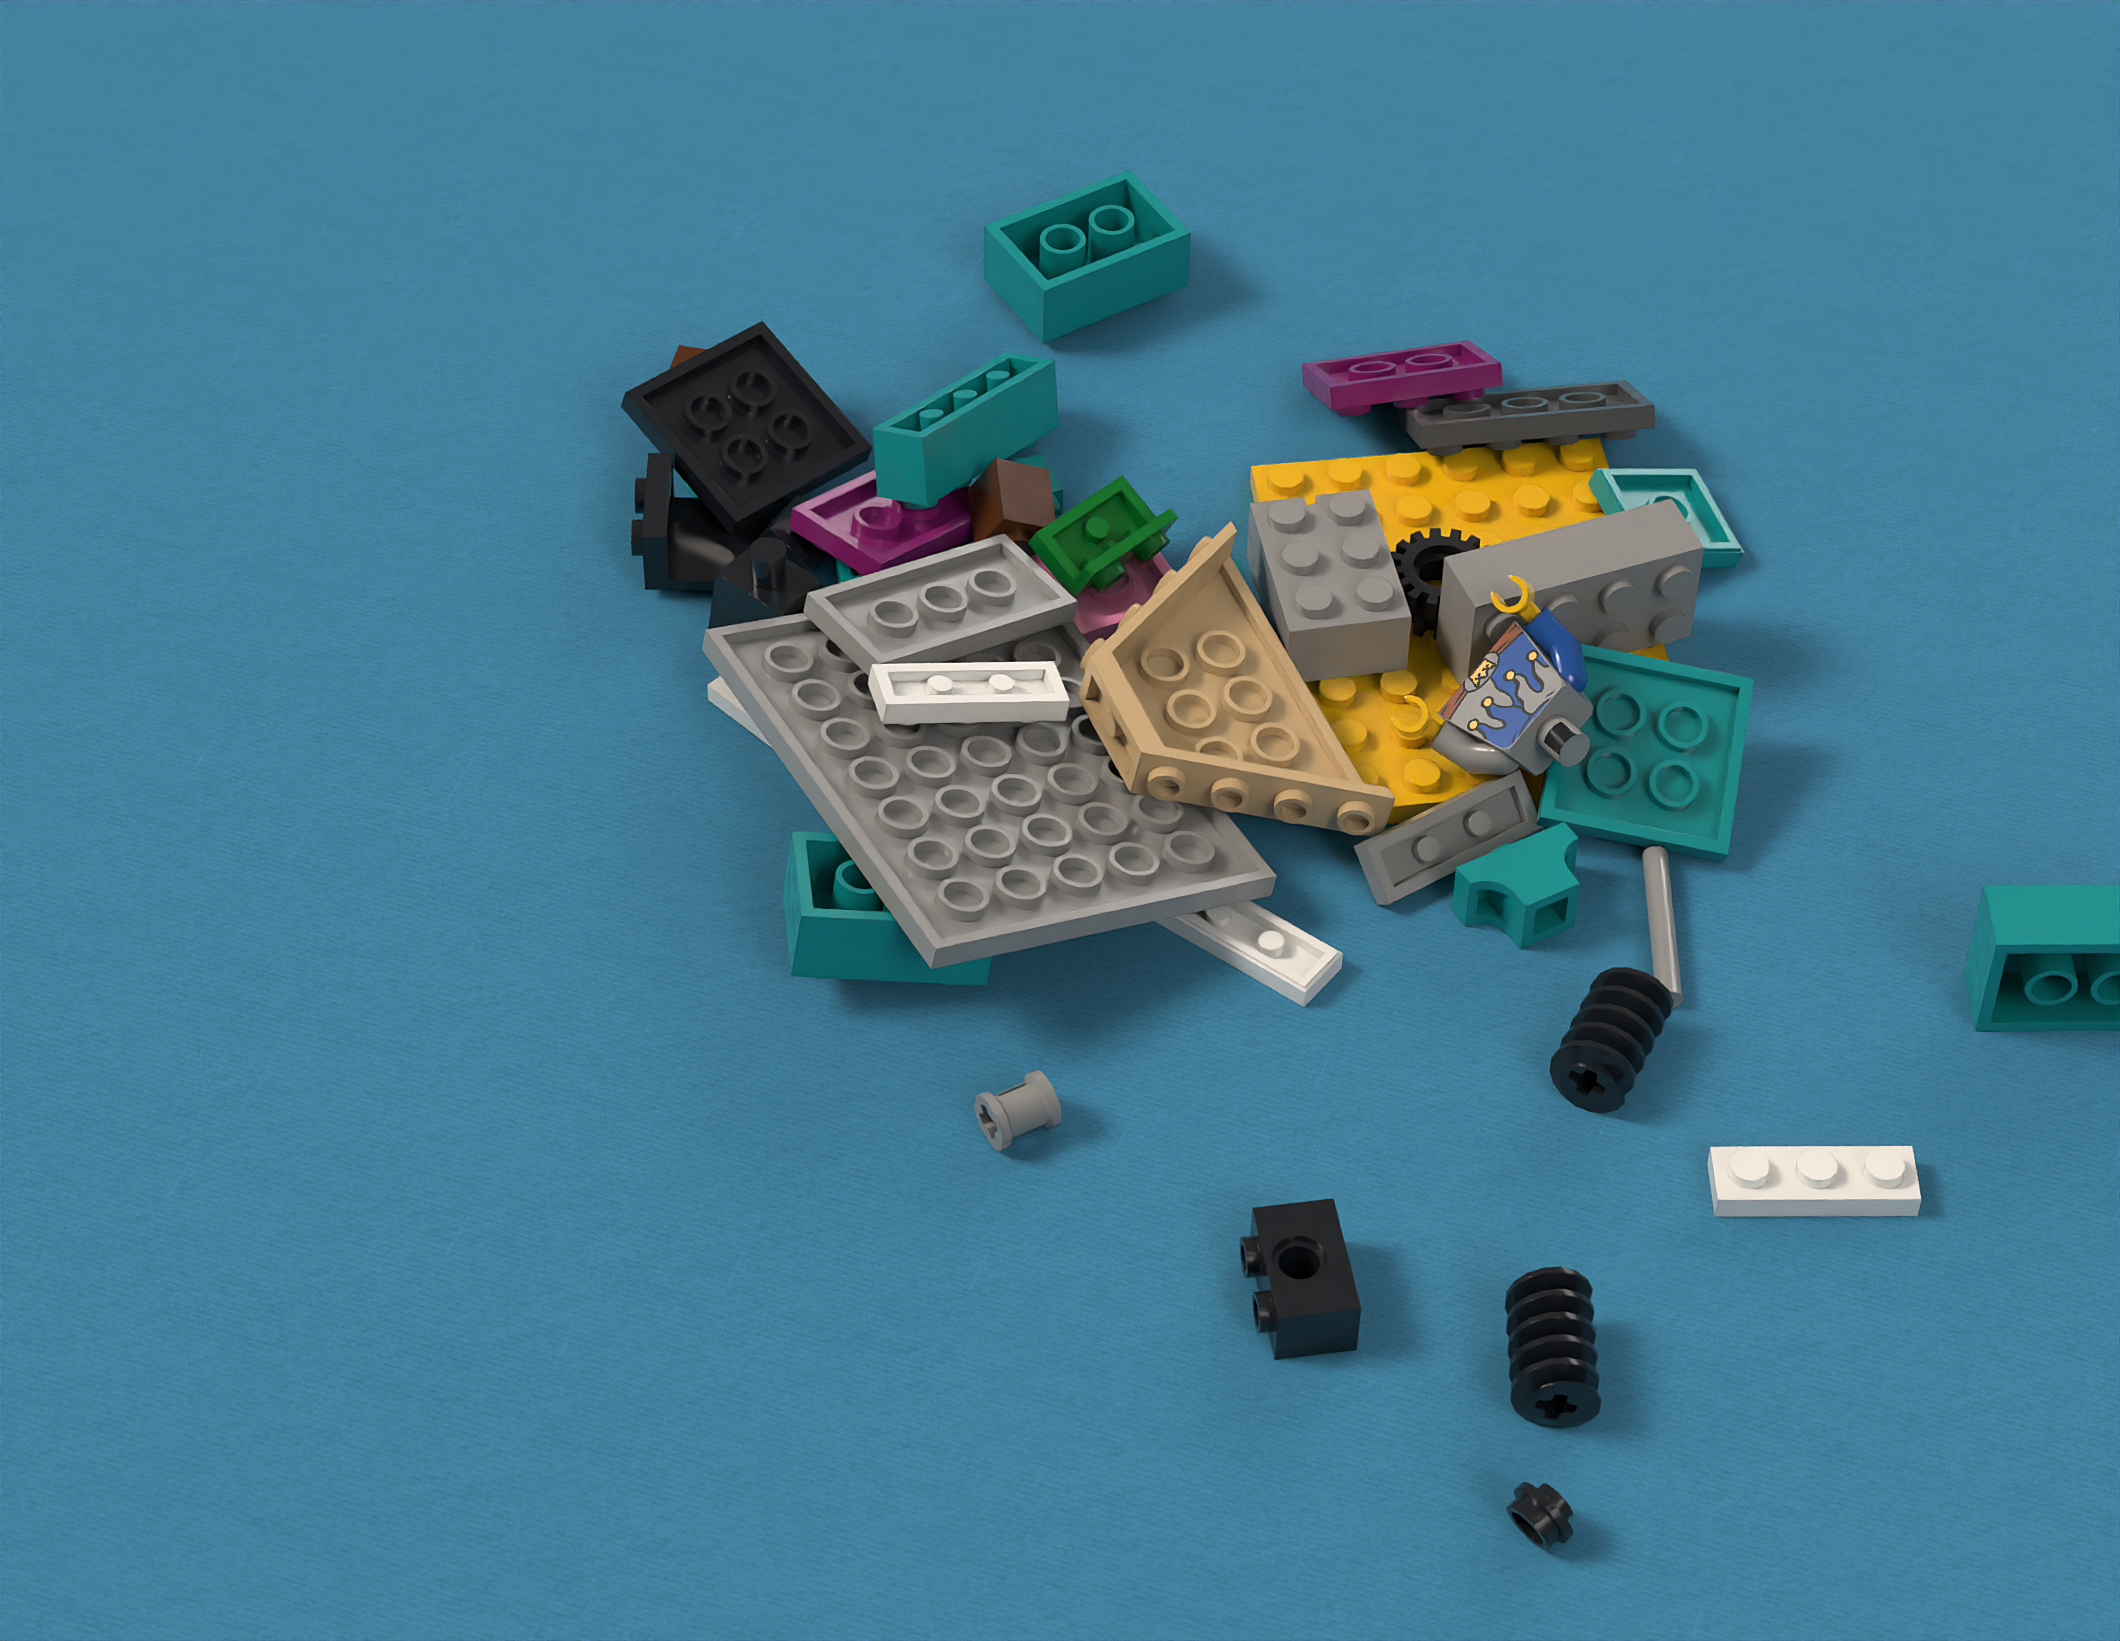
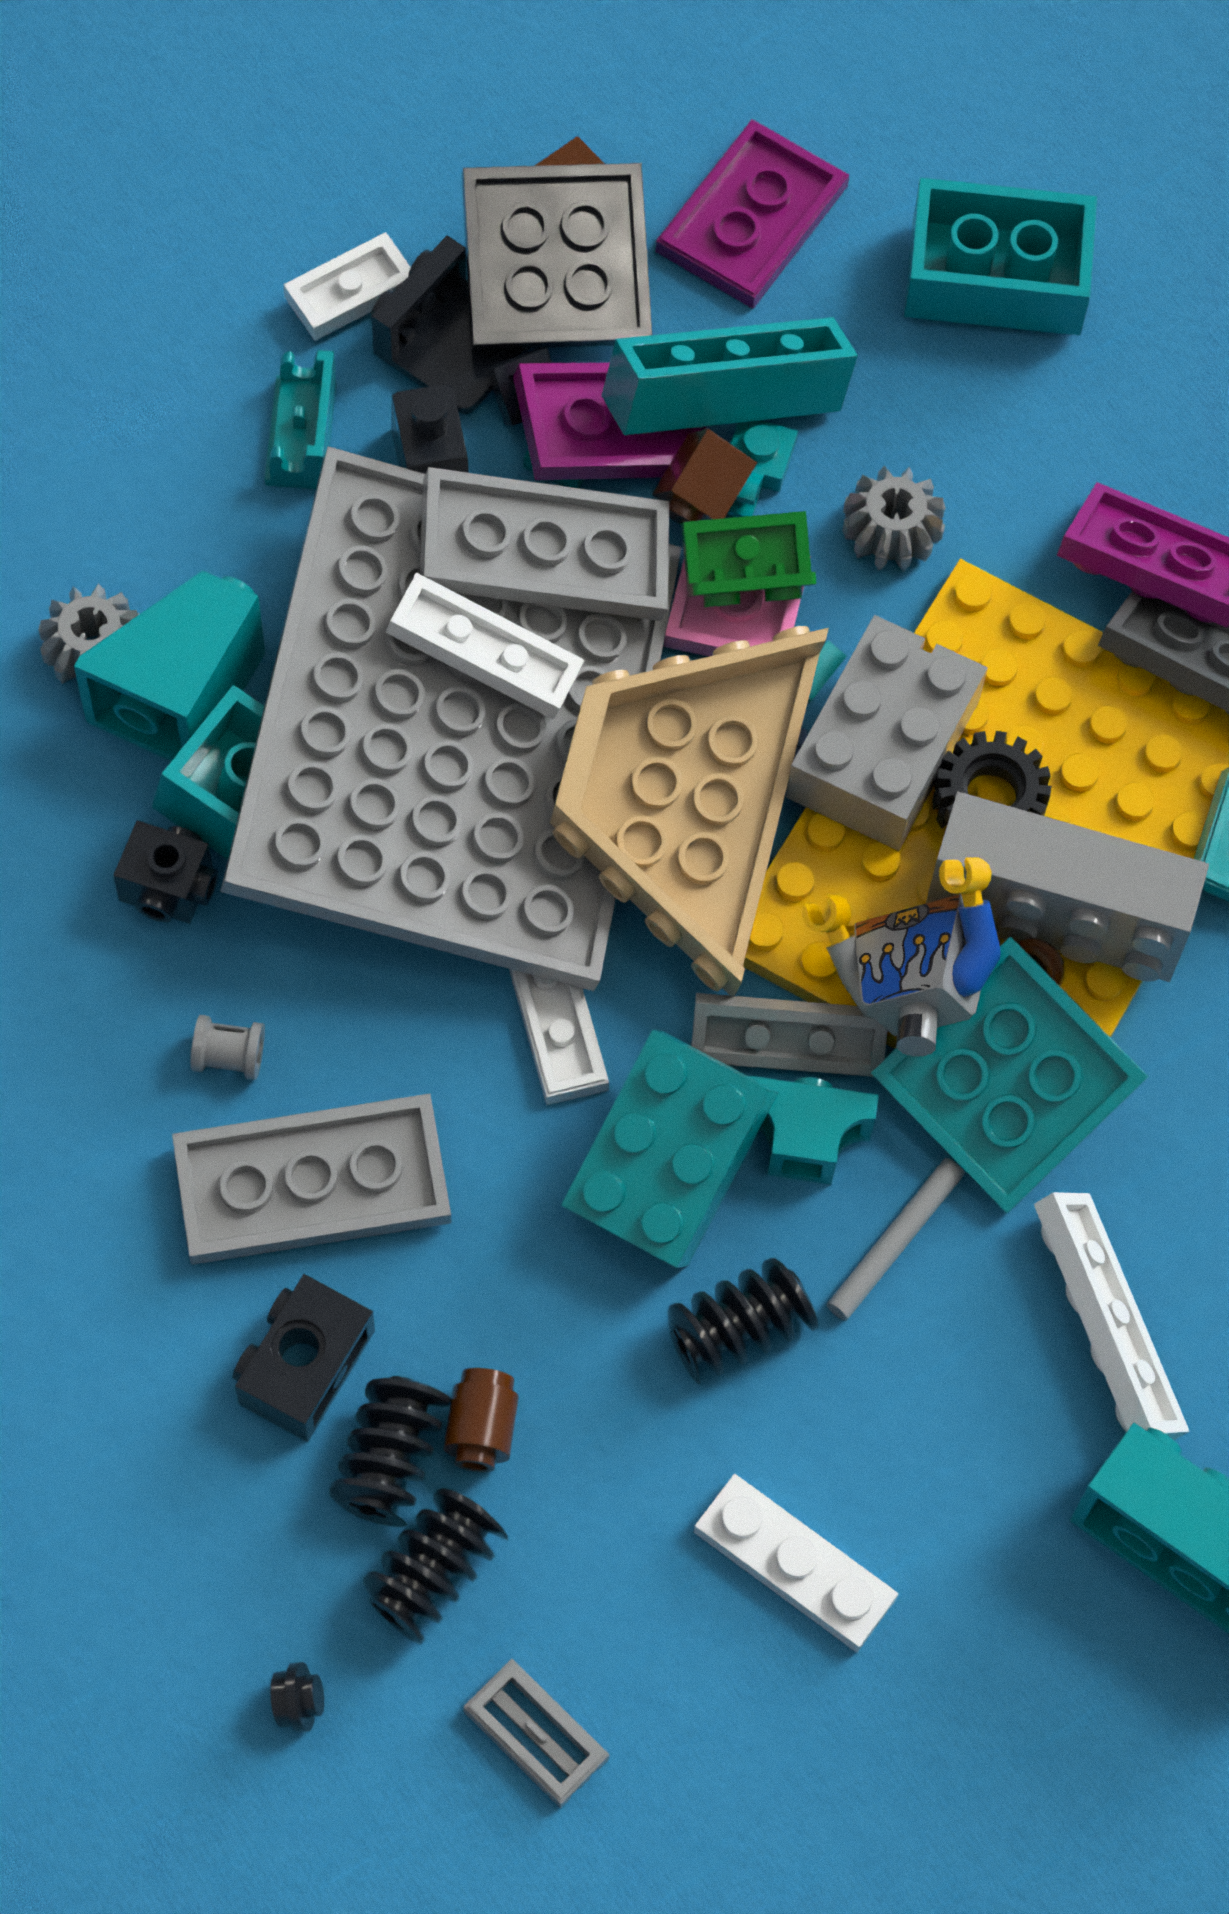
camera: 35 degrees right, 20 degrees up
none -> light grey gear [39,583,139,684]
none -> teal slope [74,570,265,761]
none -> black brick [113,820,218,924]
none -> light grey plate [172,1093,451,1265]
none -> teal hinge [264,350,337,489]
none -> white plate [284,232,411,341]
none -> black piece [330,1376,451,1527]
none -> reddish brown brick [443,1368,519,1472]
none -> light grey tile [463,1659,610,1808]
none -> teal brick [561,1029,779,1268]
none -> magenta tile [655,119,850,309]
none -> light grey gear [843,465,945,572]
none -> white plate [1034,1192,1190,1440]

